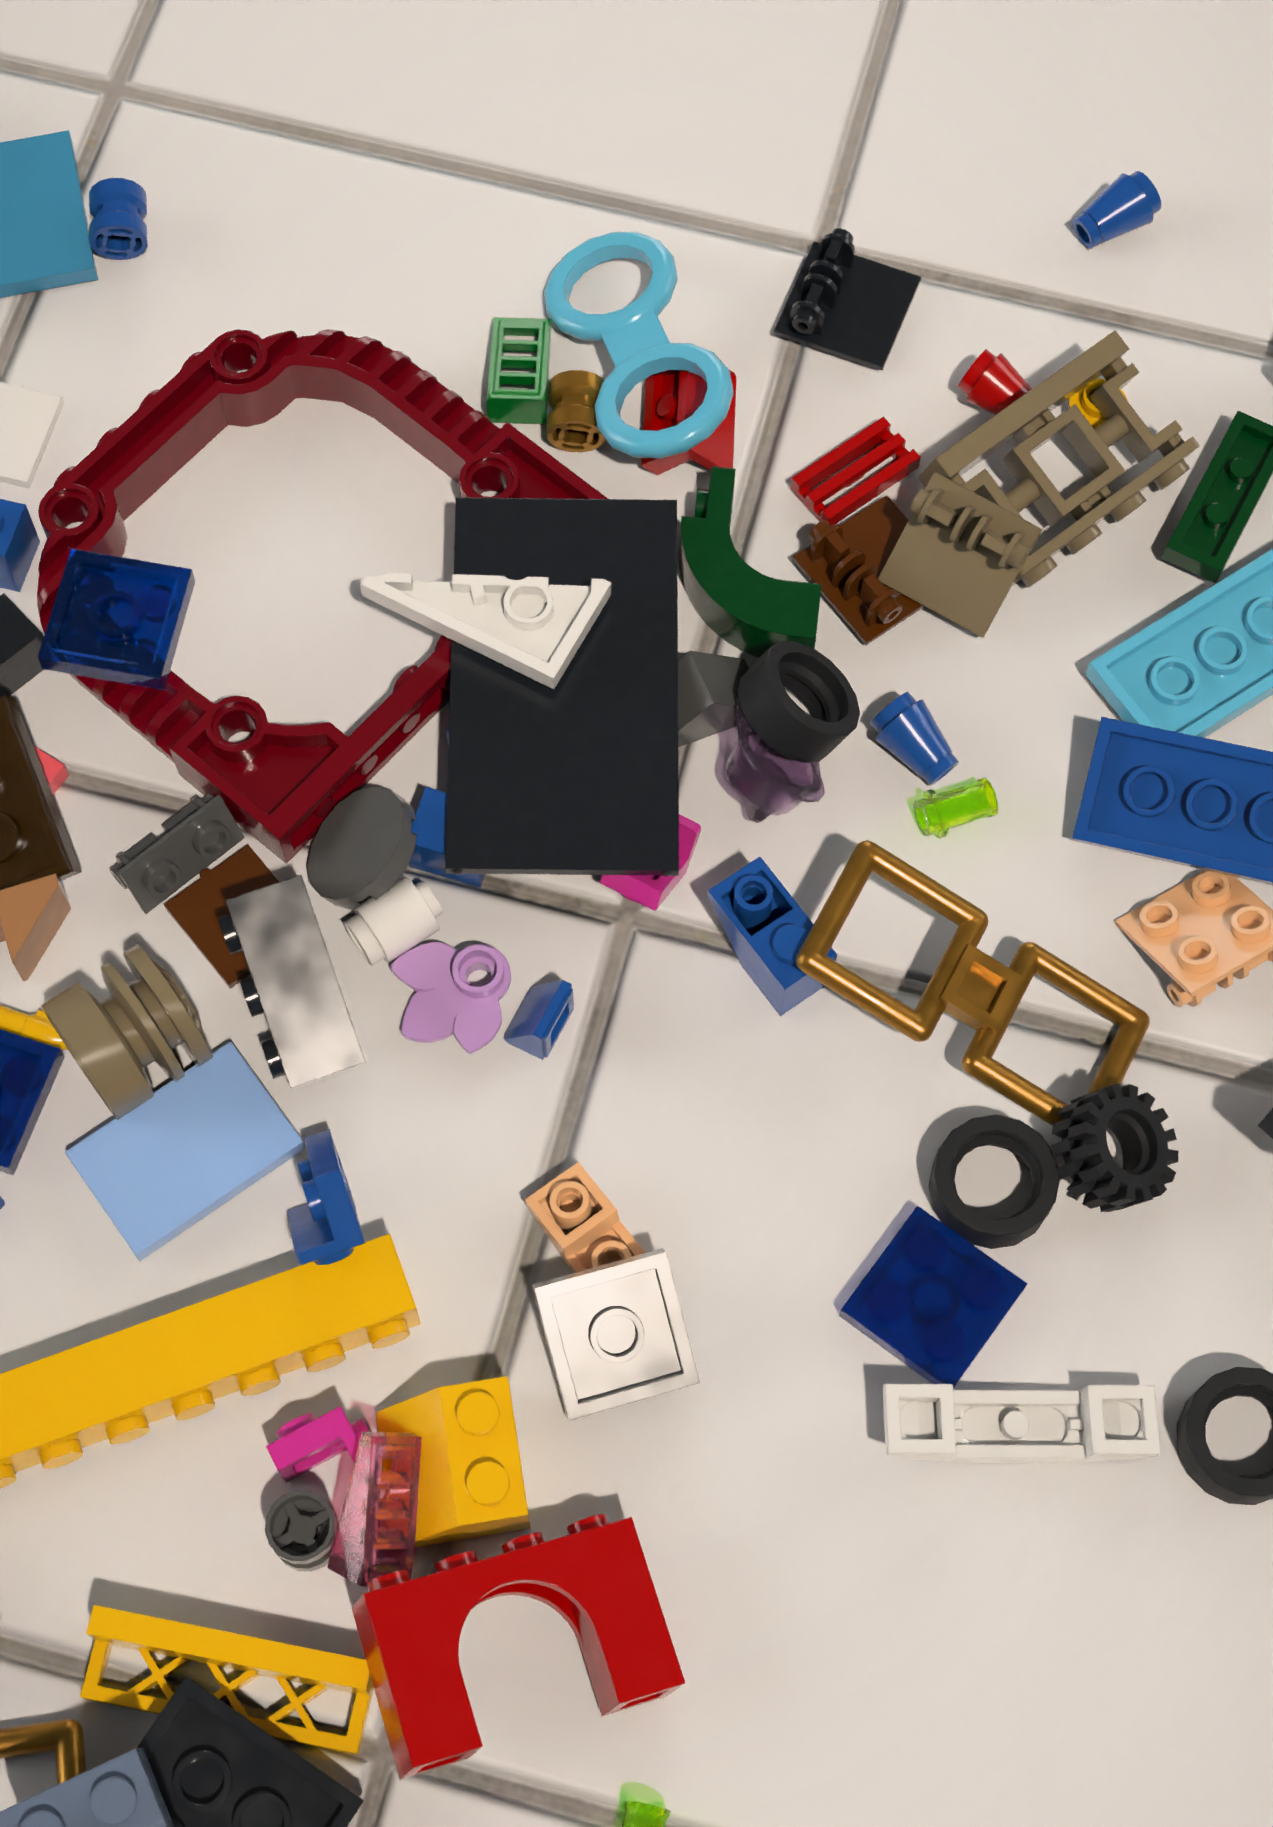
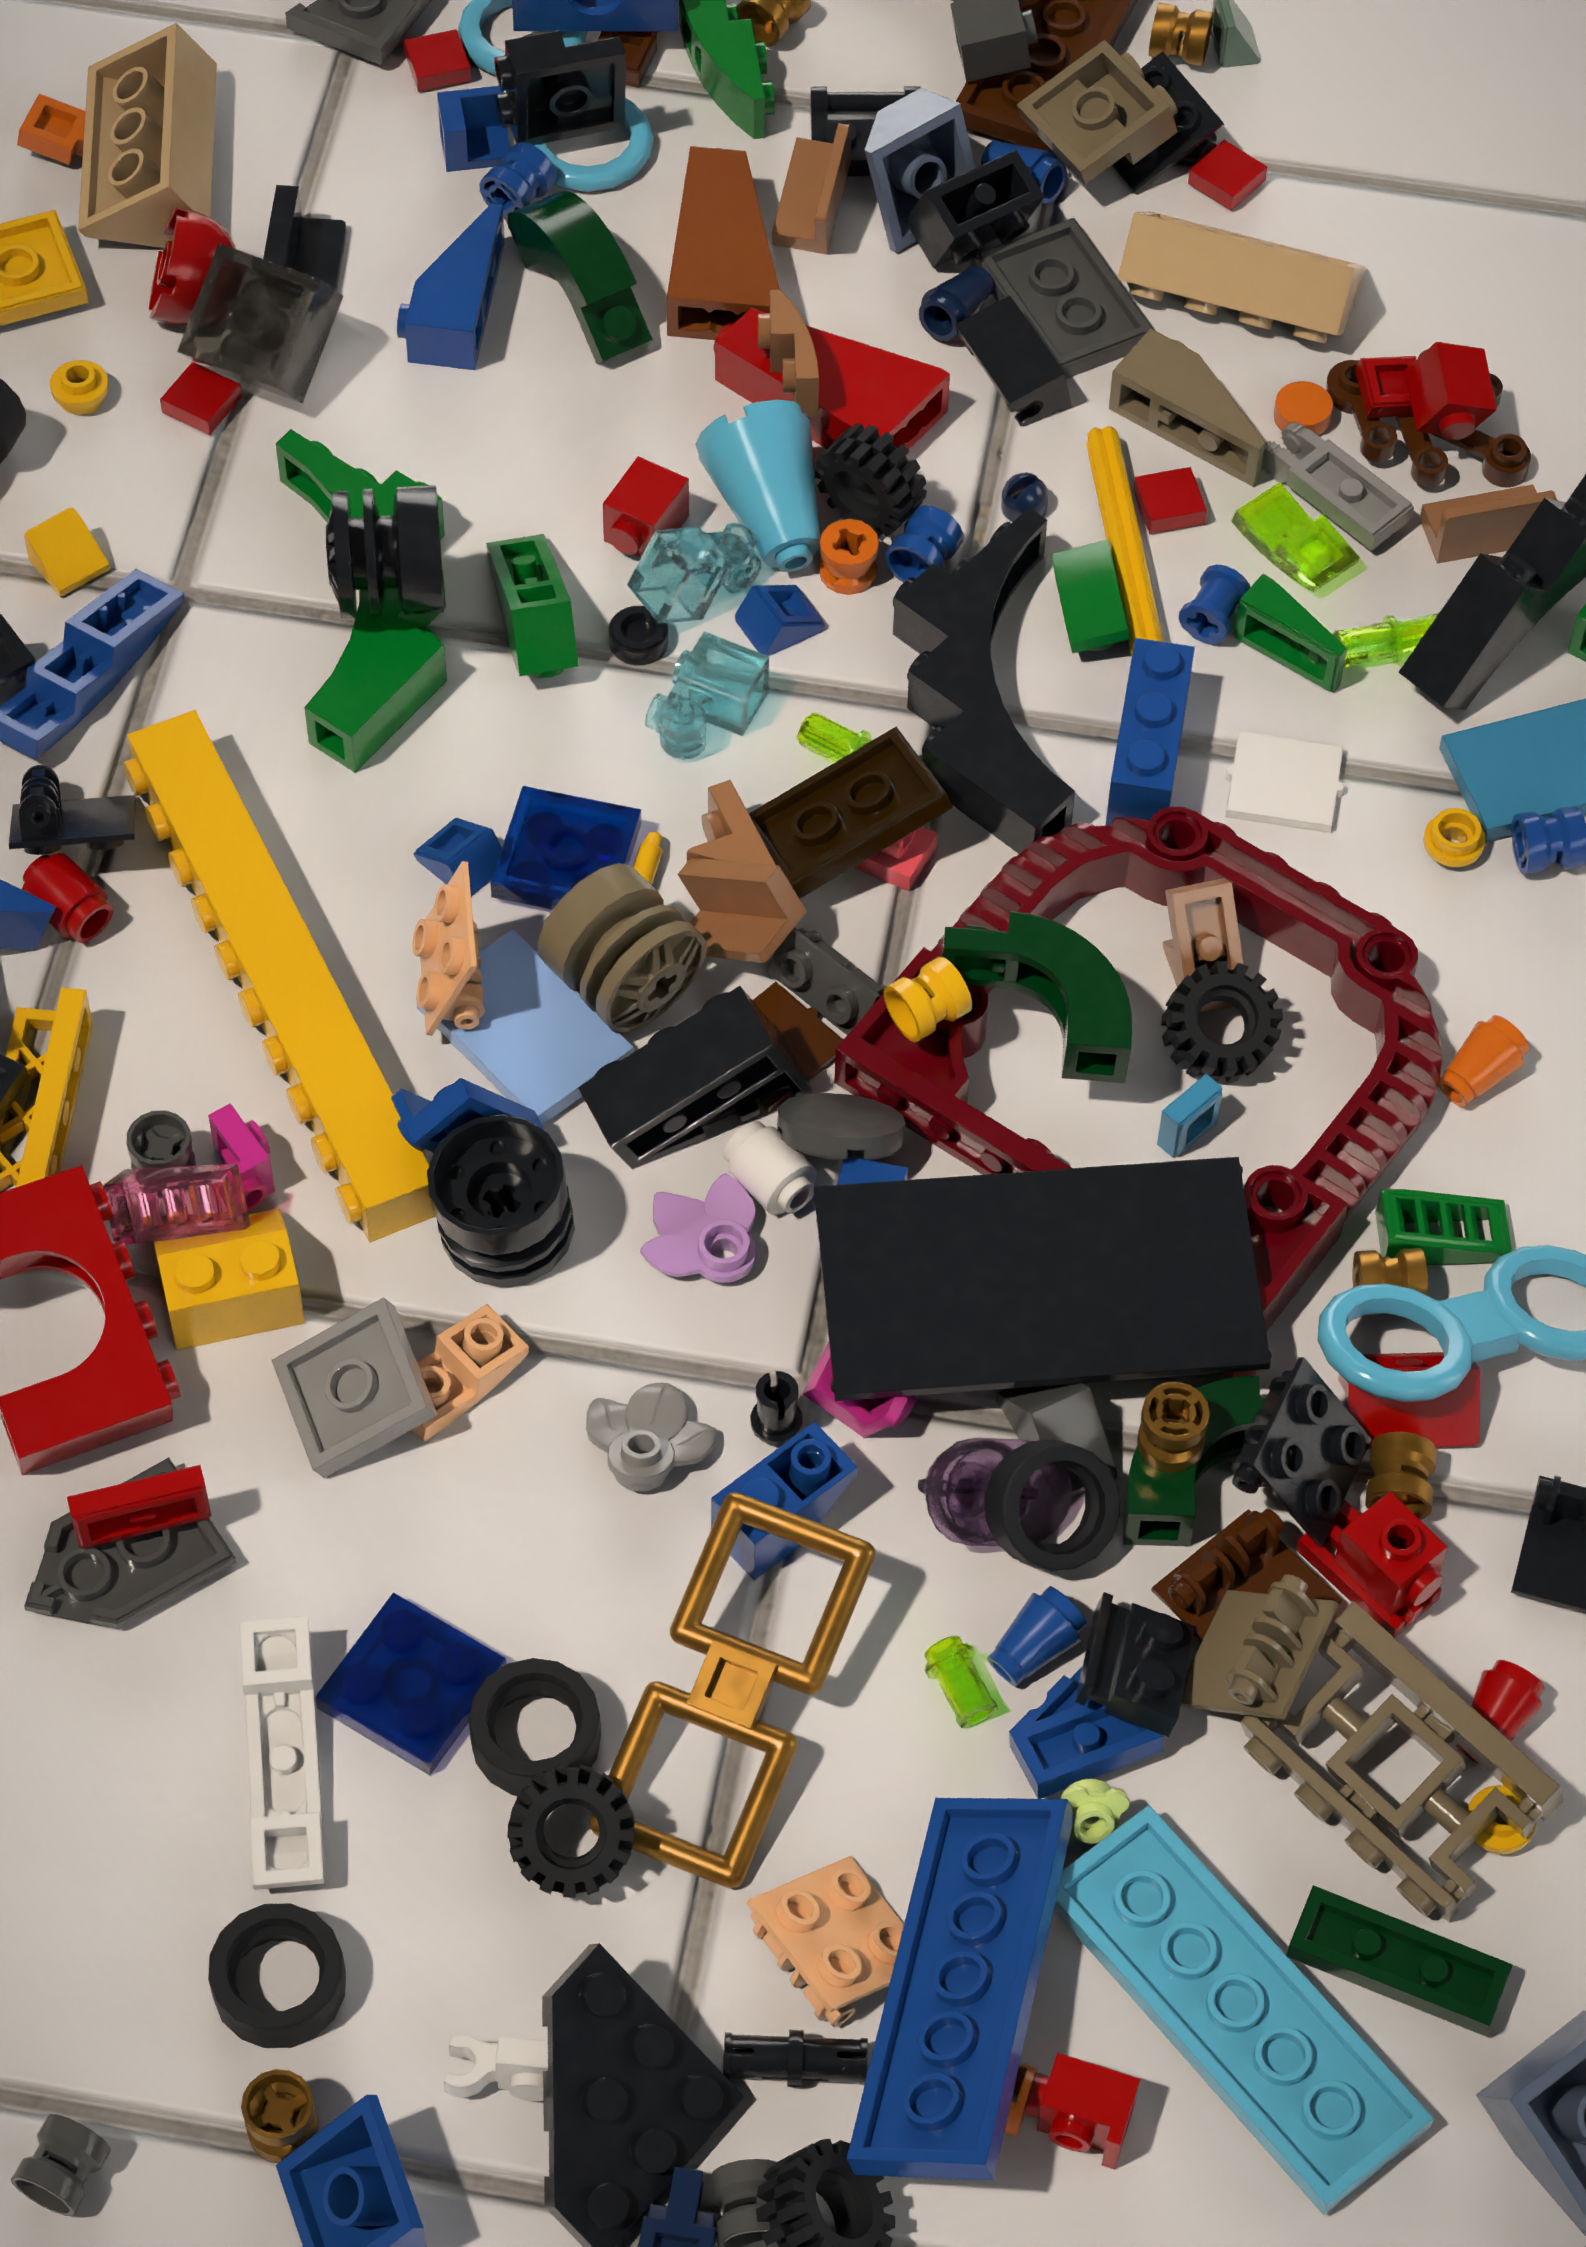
camera: 85 degrees right, 10 degrees down
clear blue plate [38,549,195,690] -> none
white wing [360,572,611,689] -> none
blue slope [504,980,574,1060] -> none
none -> dark grey tile [24,1457,236,1628]
none -> red tile [67,1465,211,1549]
none -> light nougat hinge [413,861,485,1036]
none -> black wheel [427,1114,575,1287]
none -> light grey plate [586,1383,716,1491]
none -> medium nougat panel [677,857,807,963]
none -> black pin [750,1371,803,1445]
none -> yellow wheel [884,957,972,1043]
none -> dark green arch [942,911,1132,1083]
none -> blue wing [1009,1666,1164,1799]
none -> yellowish green plate [1060,1779,1129,1844]
none -> black plate [1075,1592,1196,1737]
none -> pearl gold wheel [1137,1382,1210,1473]
none -> dark azure tile [1157,1074,1222,1158]
none -> black tyre [1161,961,1283,1083]
none -> medium nougat slope [1162,878,1244,1013]
none -> black hinge [1231,1357,1372,1546]
none -> red brick [1334,1491,1448,1616]
none -> pearl gold wheel [1365,1432,1437,1520]
none -> yellow plate [1423,808,1486,867]
none -> orange cone [1438,1015,1529,1107]

